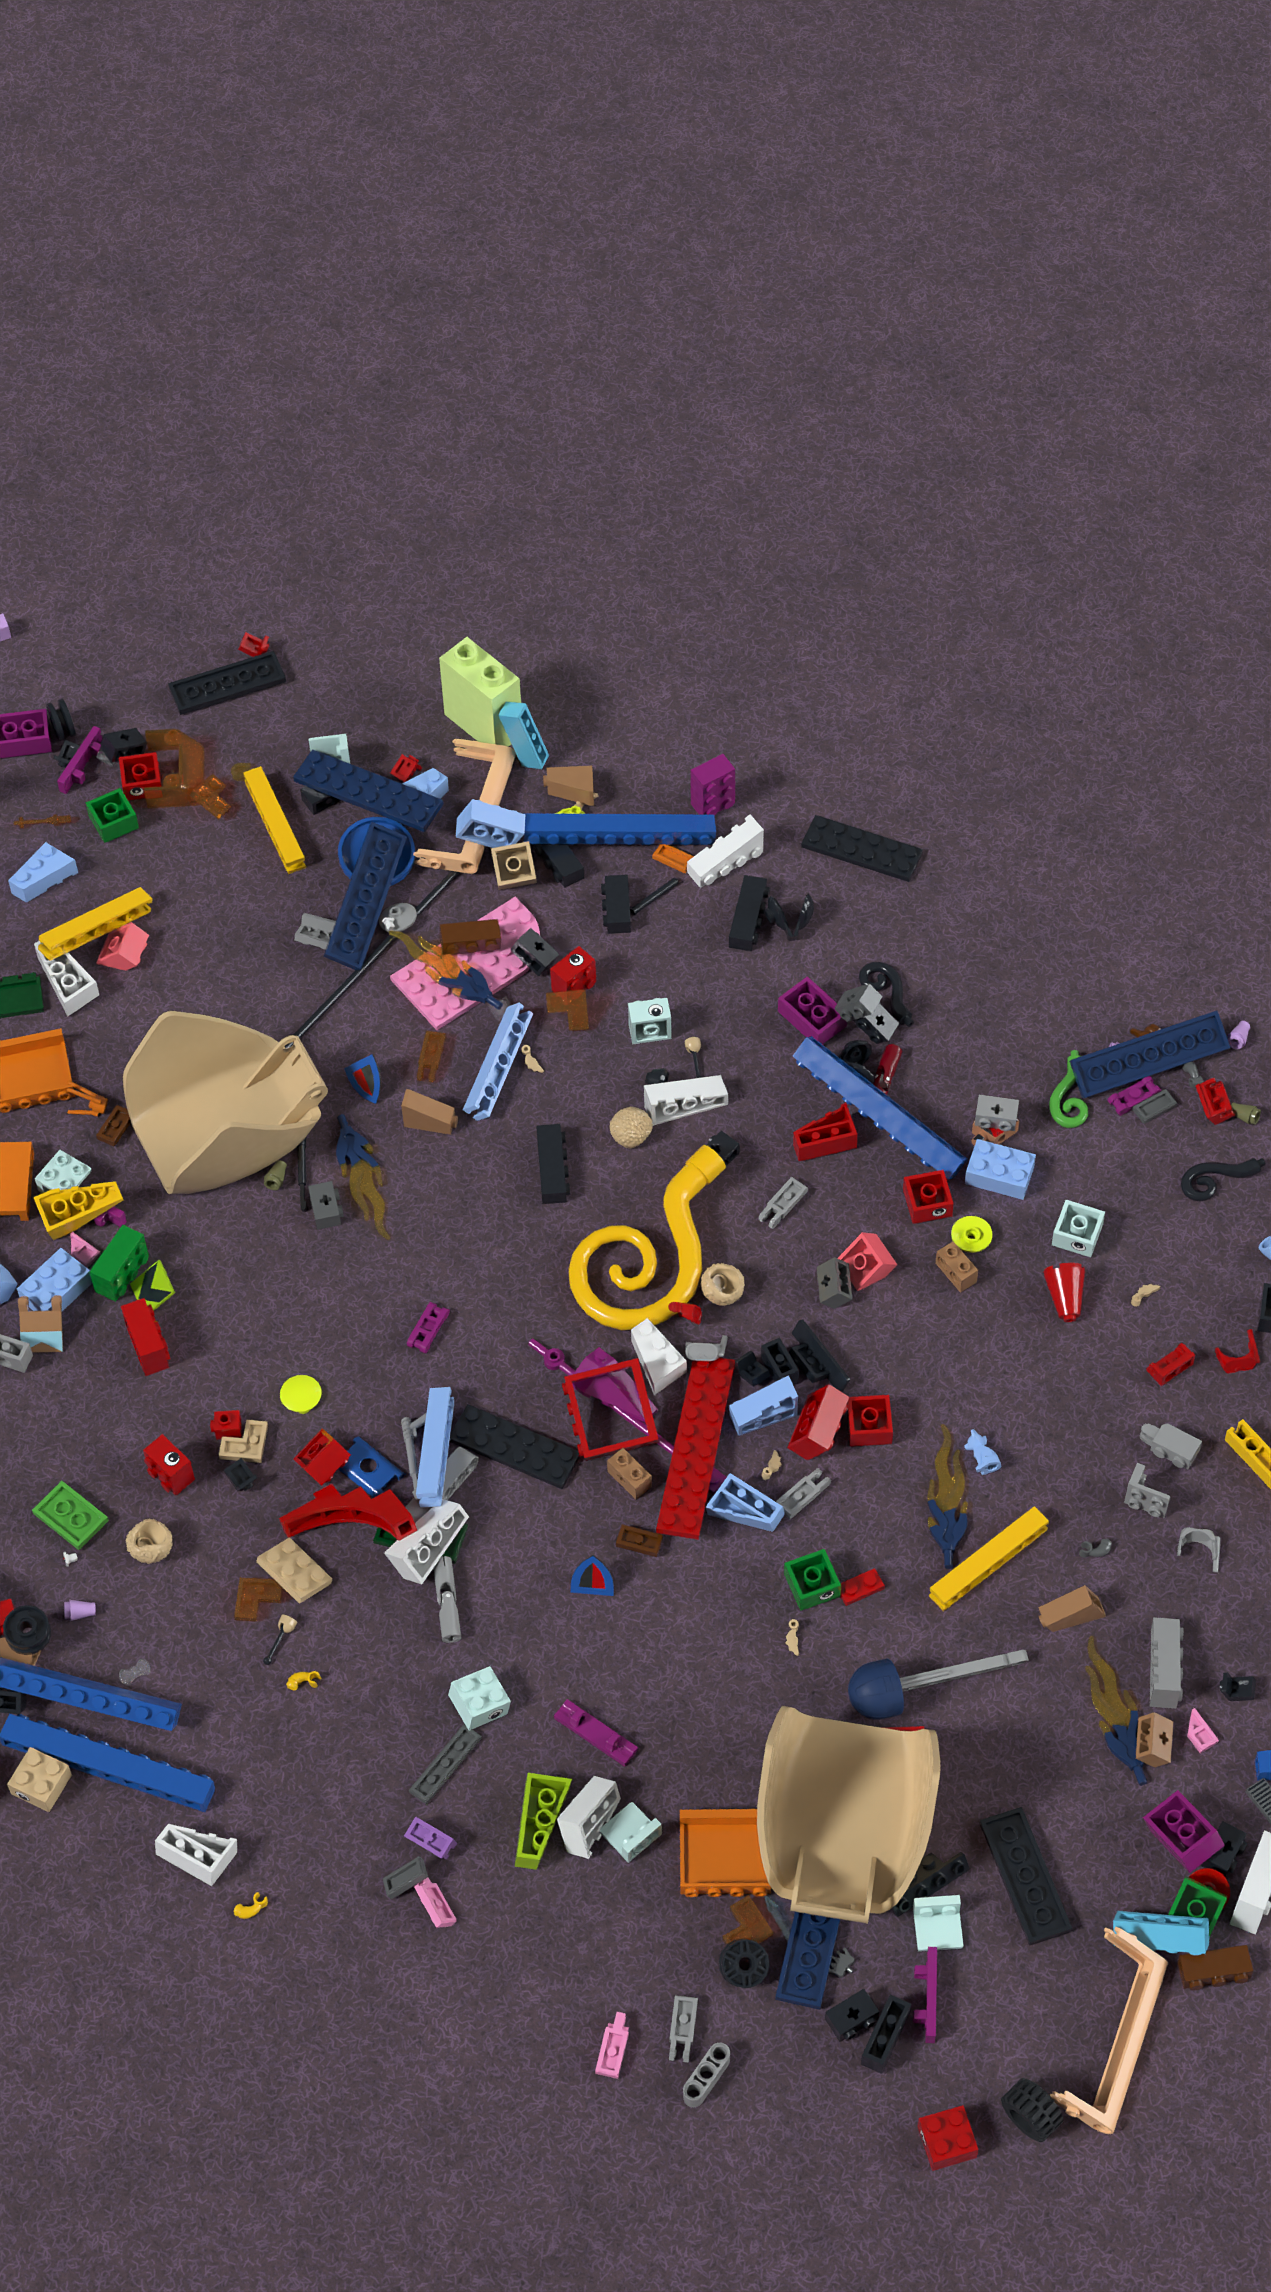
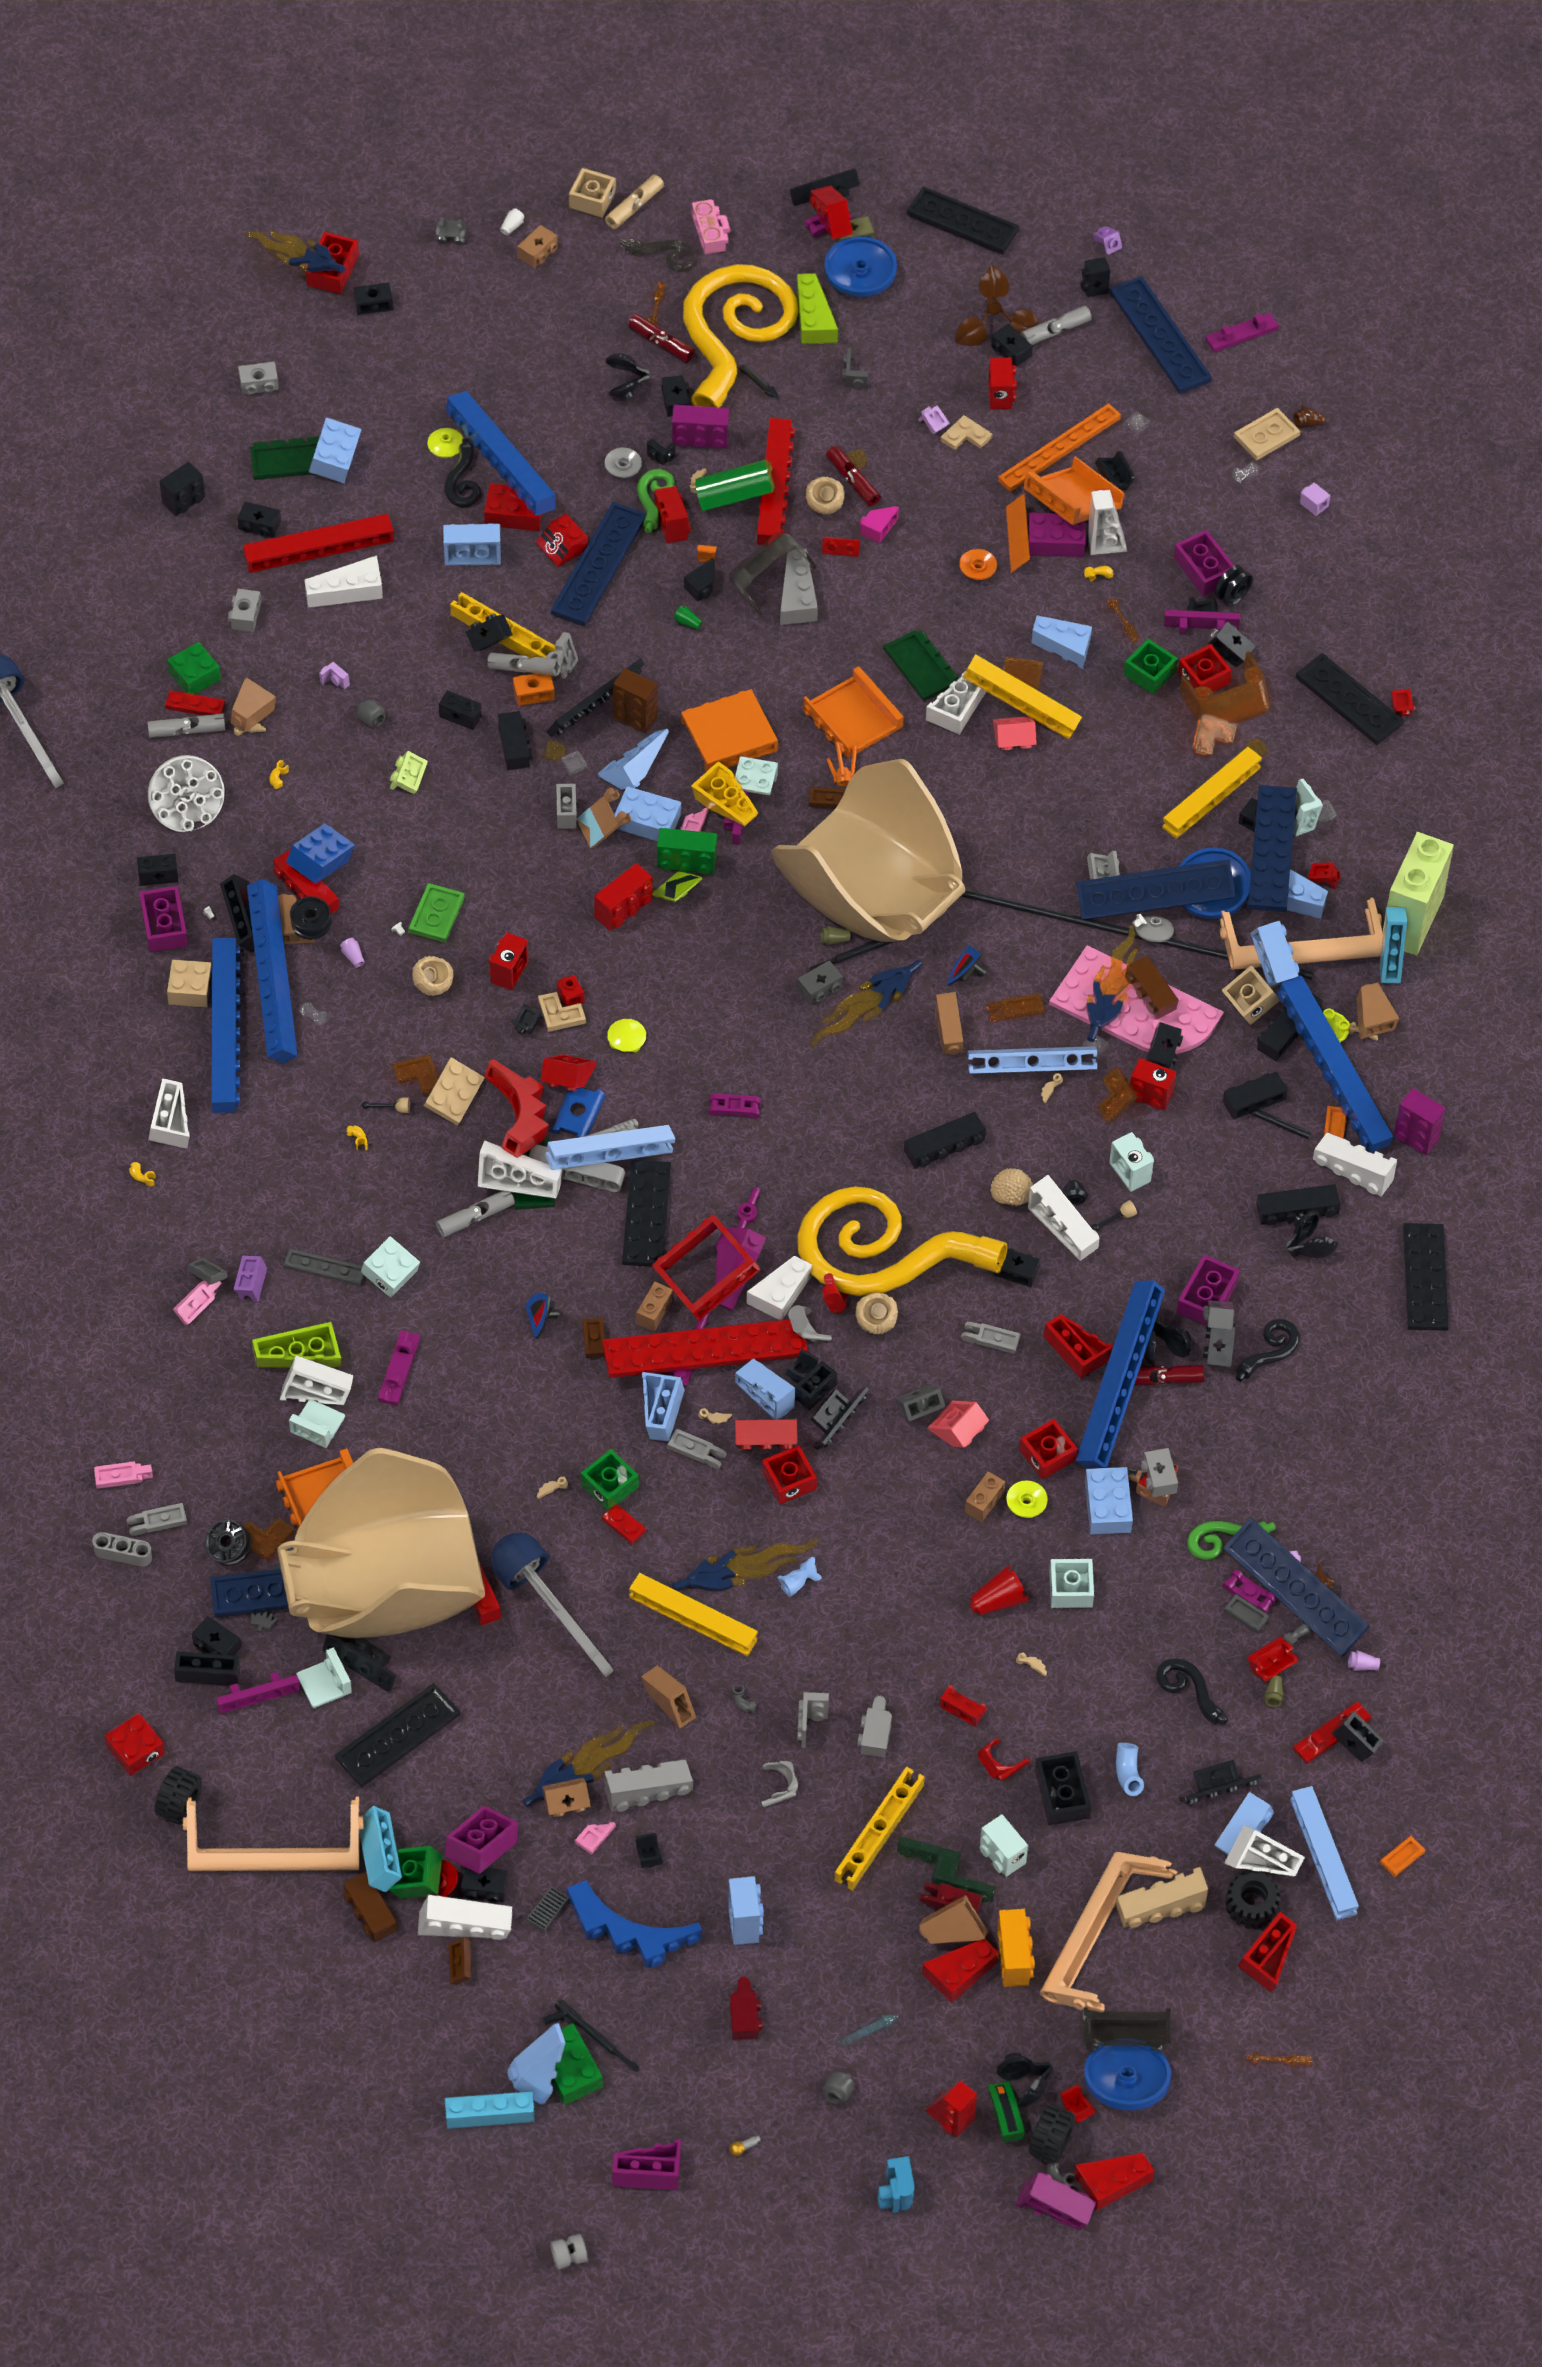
camera: 65 degrees right, 0 degrees up
none -> clear orange plate [1003,656,1043,691]

